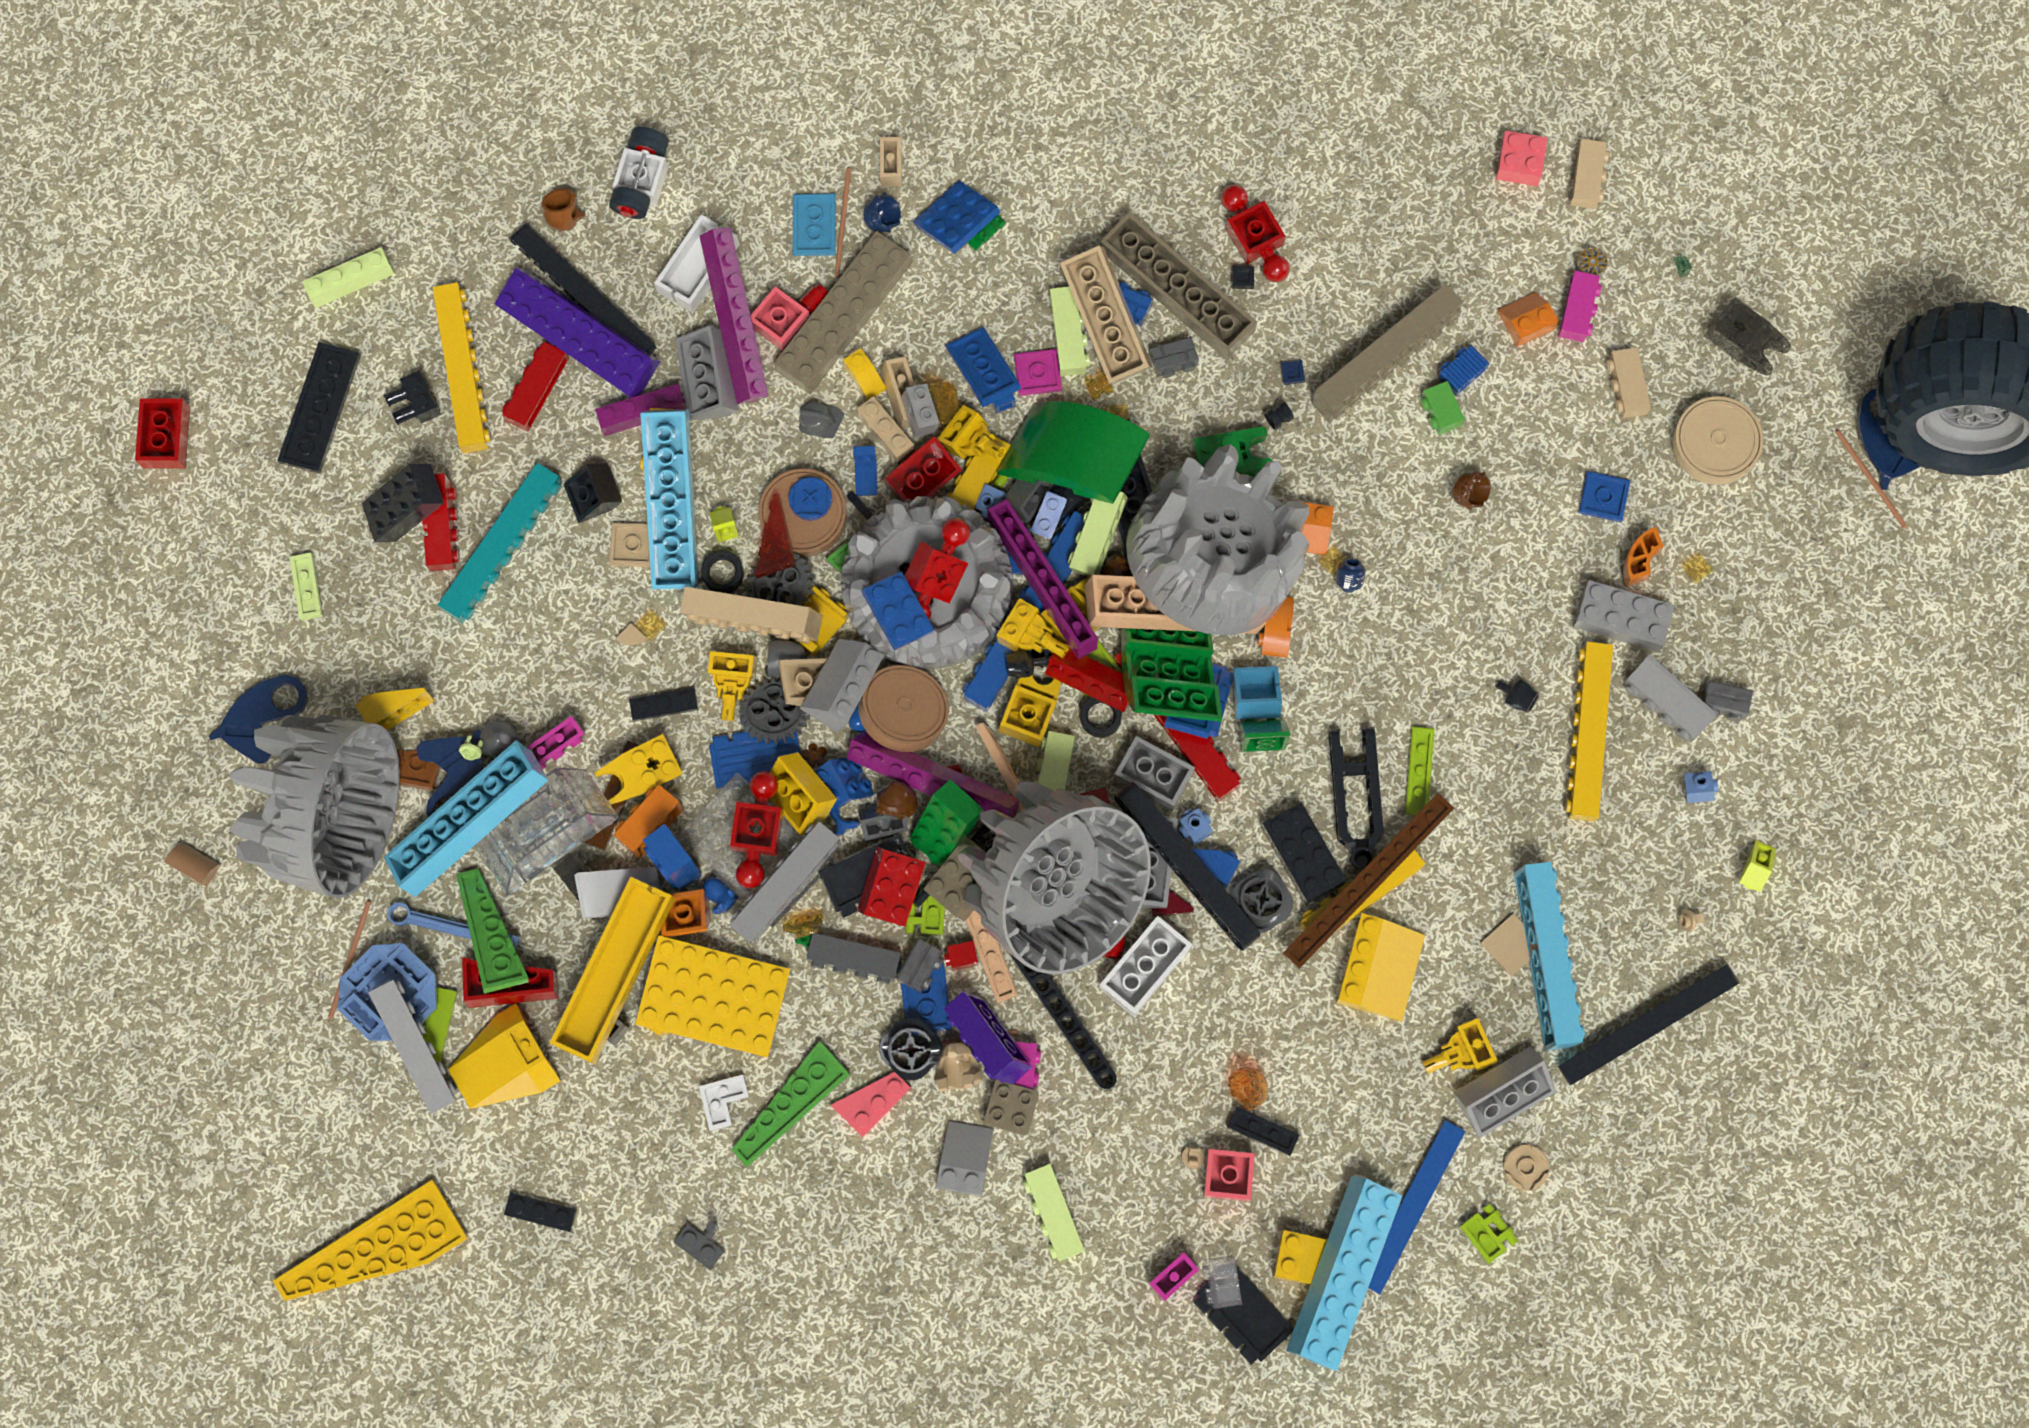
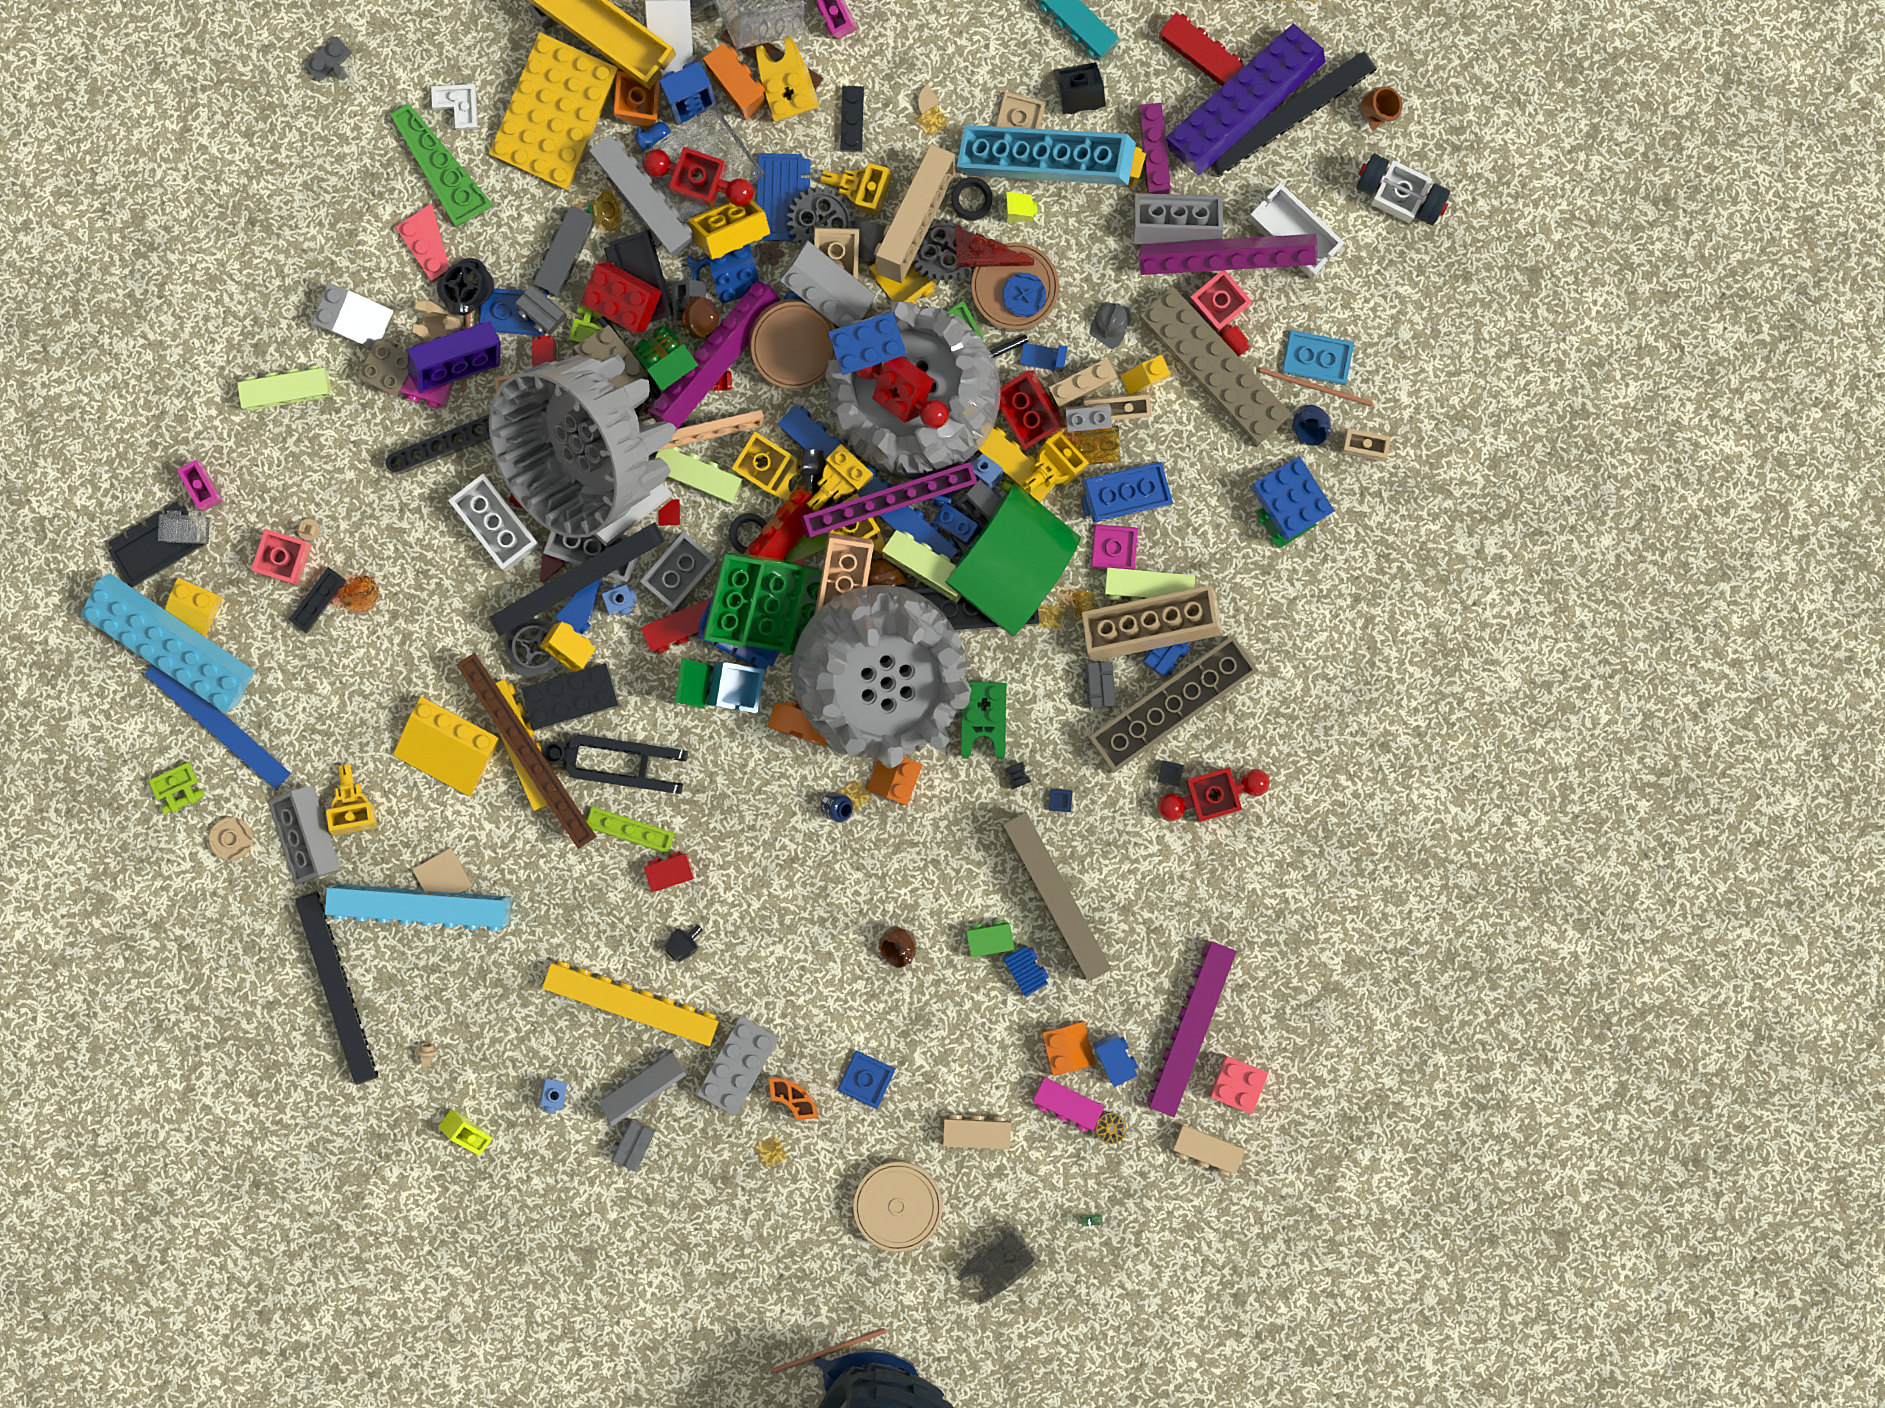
camera: 95 degrees right, 10 degrees up
none -> yellow brick [540,622,596,673]
none -> red brick [644,851,695,893]
none -> blue brick [1092,1032,1138,1087]
none -> magenta brick [1146,941,1237,1118]

